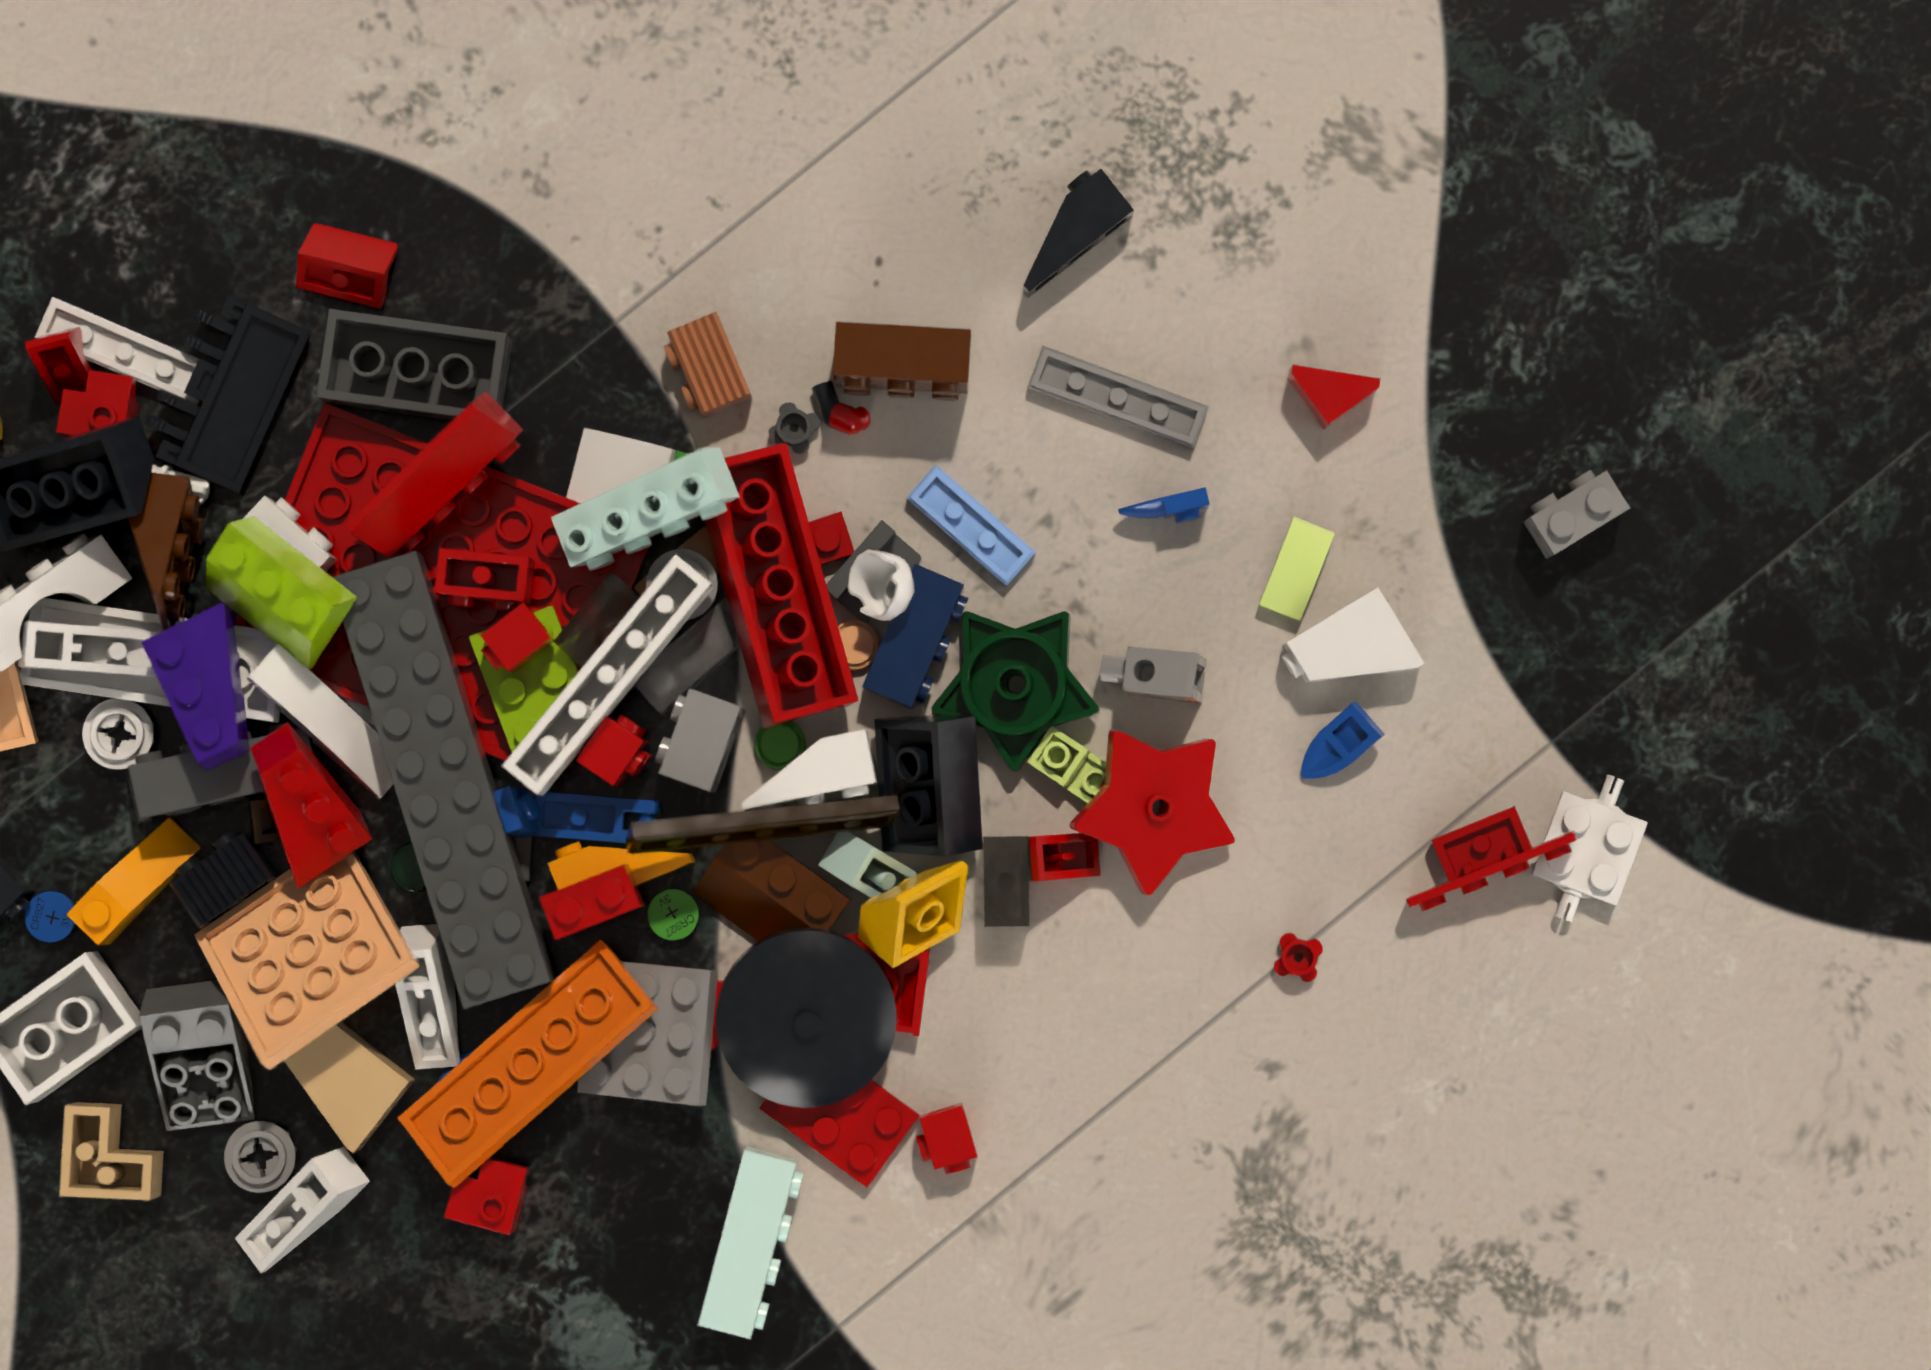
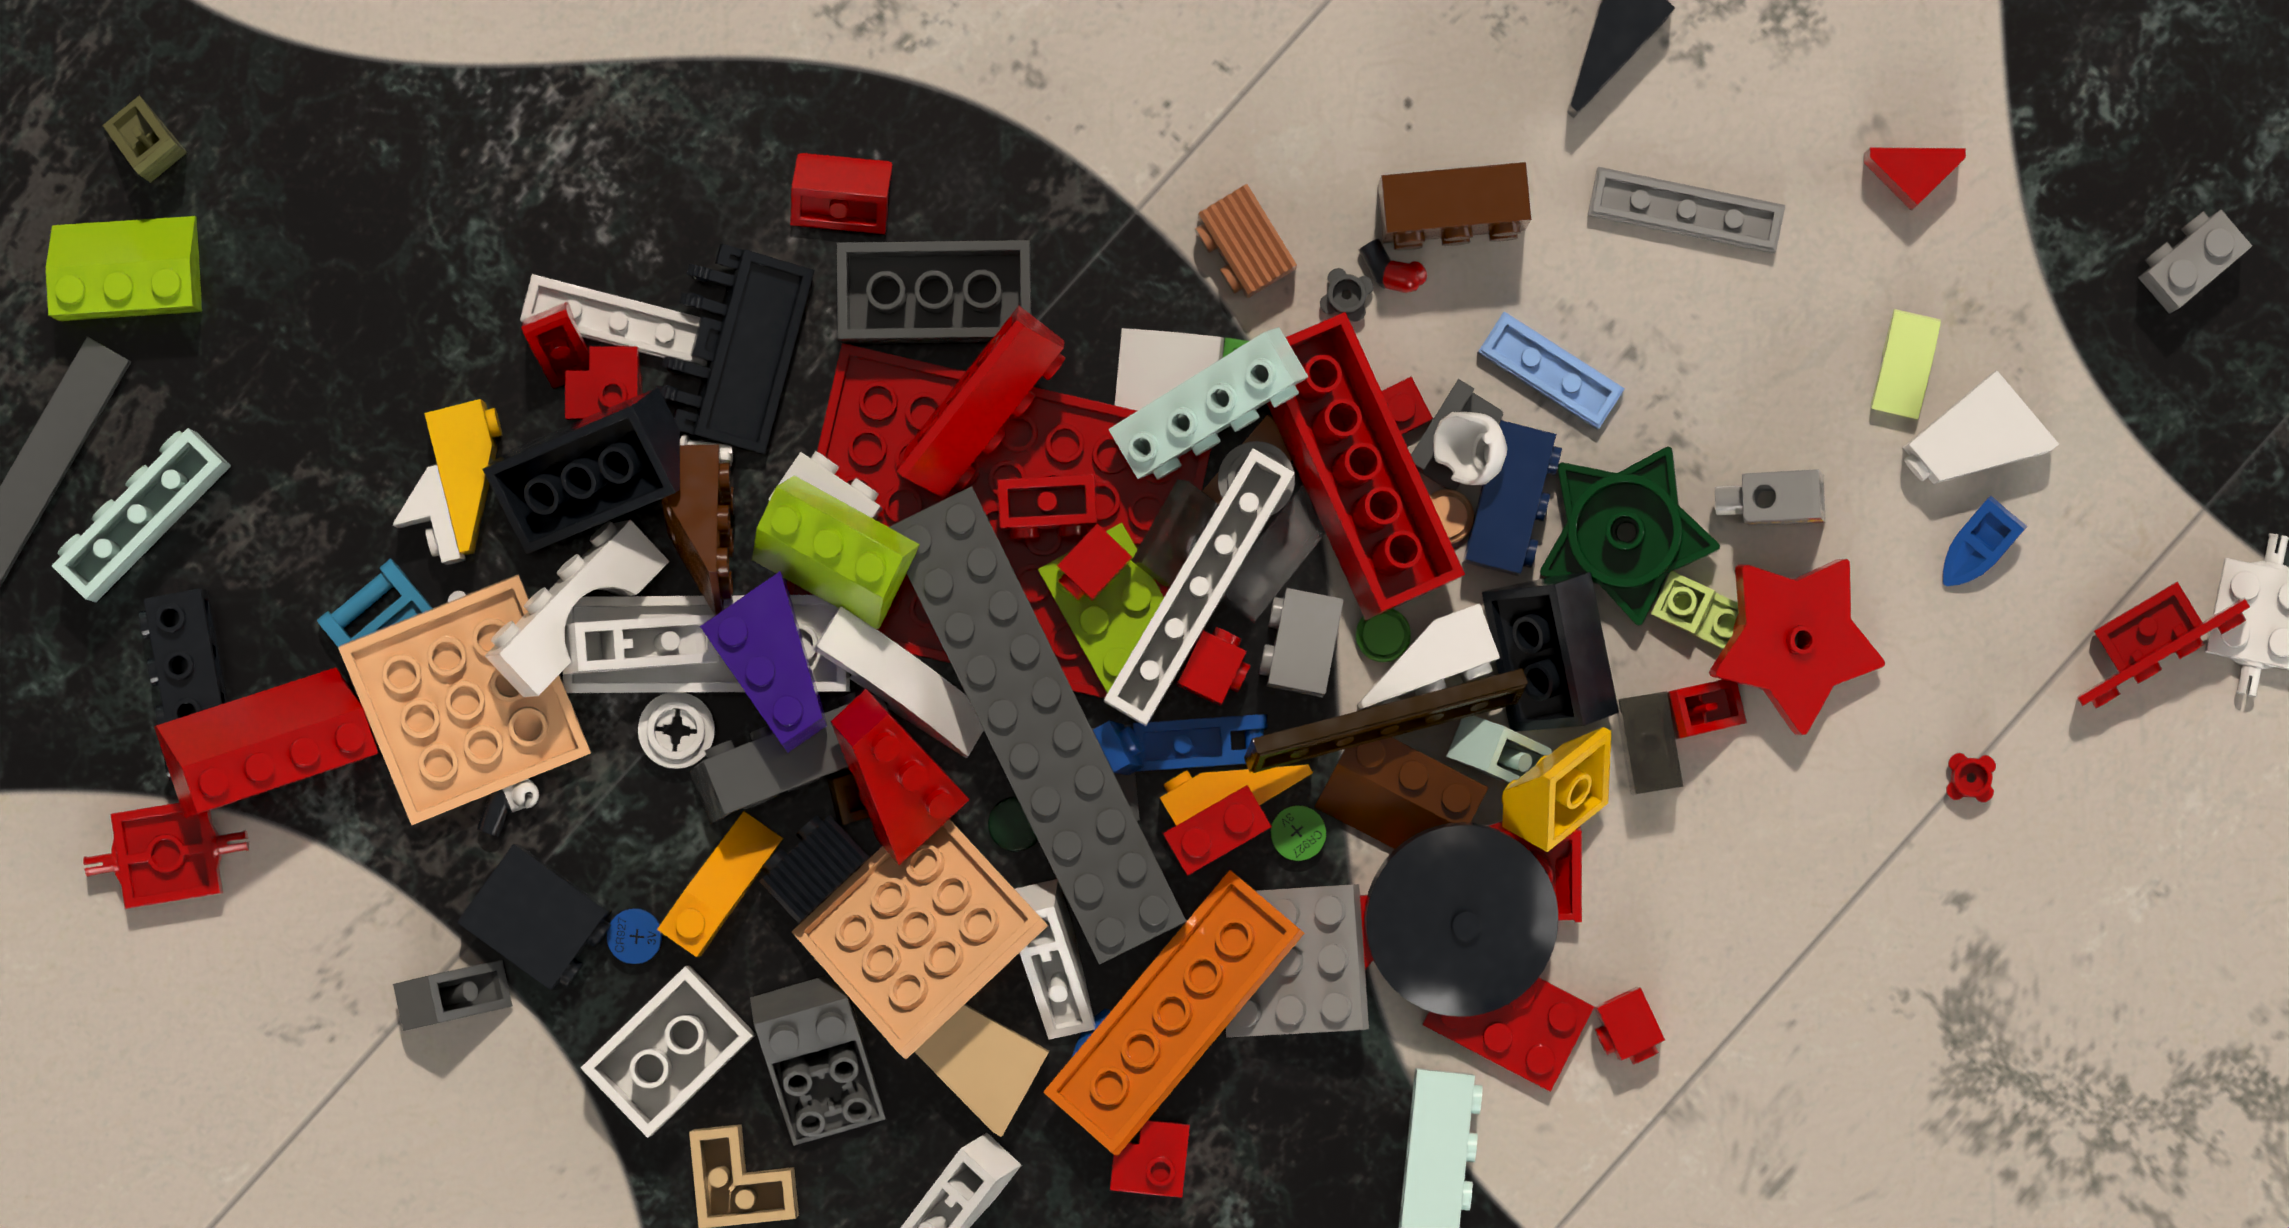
camera: 10 degrees left, 0 degrees up
light grey gear [224,1121,297,1193] -> none
blue plate [1118,487,1210,524] -> none

